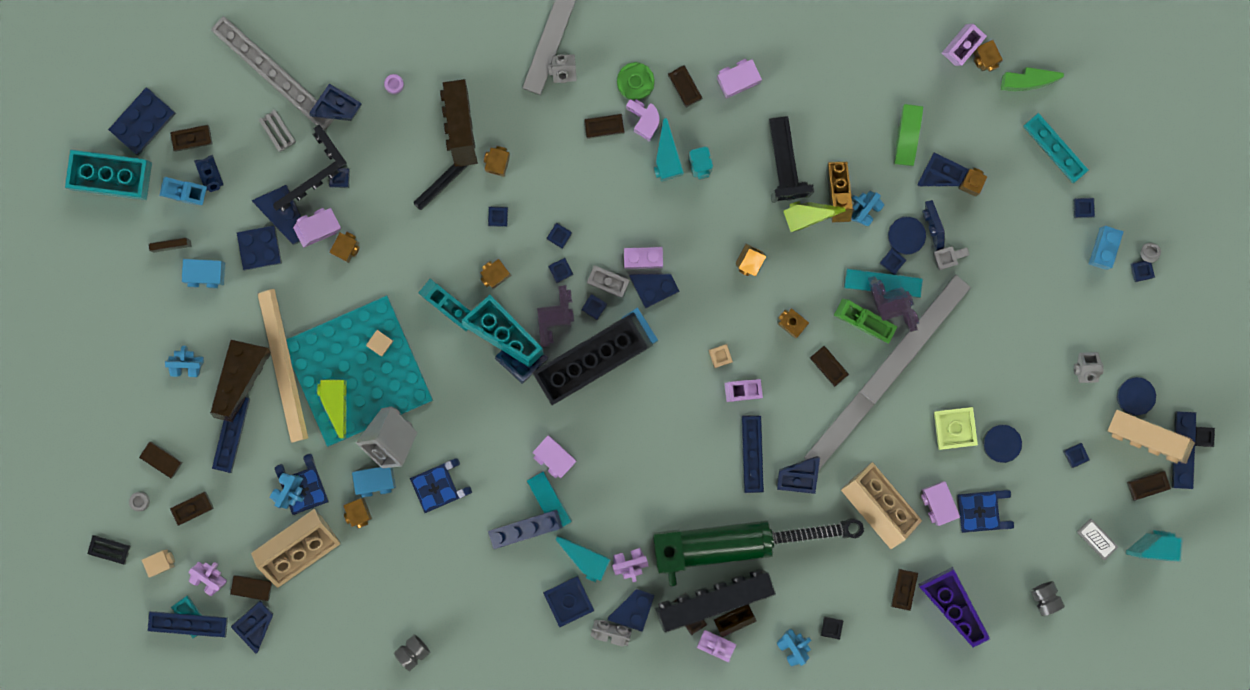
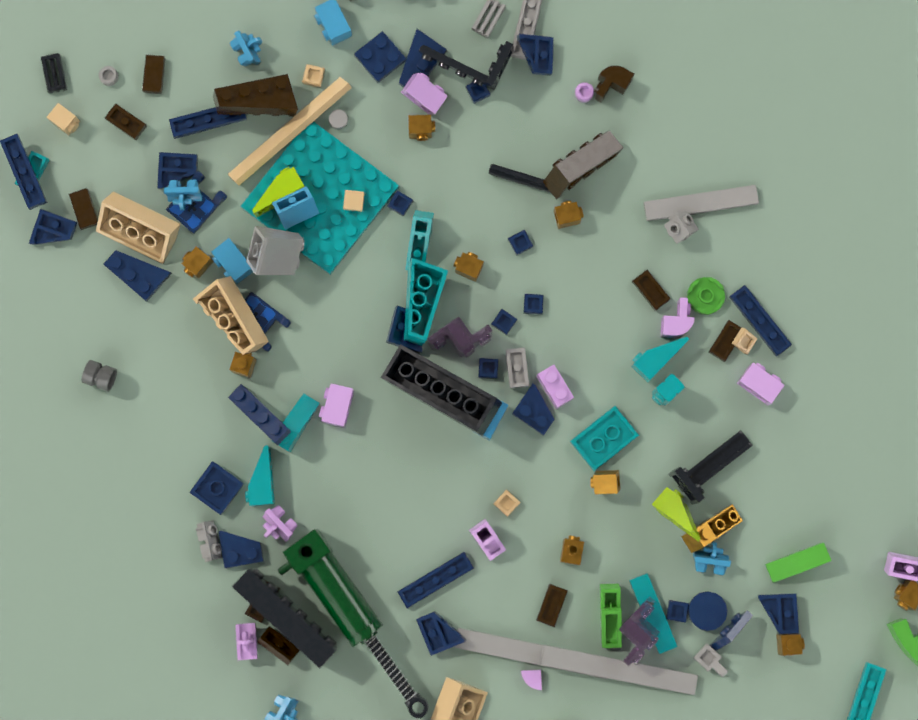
camera: 60 degrees right, 5 degrees down
lavender hips [188,562,227,596] -> none
none -> dark blue wing [103,250,172,302]
none -> dark blue wing [157,152,198,189]
none -> tan wedge [193,276,269,355]
none -> pearl gold brick [229,352,256,378]
none -> dark azure brick [272,186,319,229]
none -> tan tile [302,64,325,88]
none -> light grey tile [329,110,348,130]
none -> dark blue tile [387,190,413,217]
none -> lavender tile [521,670,542,690]
none -> teal tile [570,406,639,471]
none -> dark brown brick [594,66,634,103]
none -> dark blue tile [729,285,792,357]
none -> tan tile [732,328,757,355]

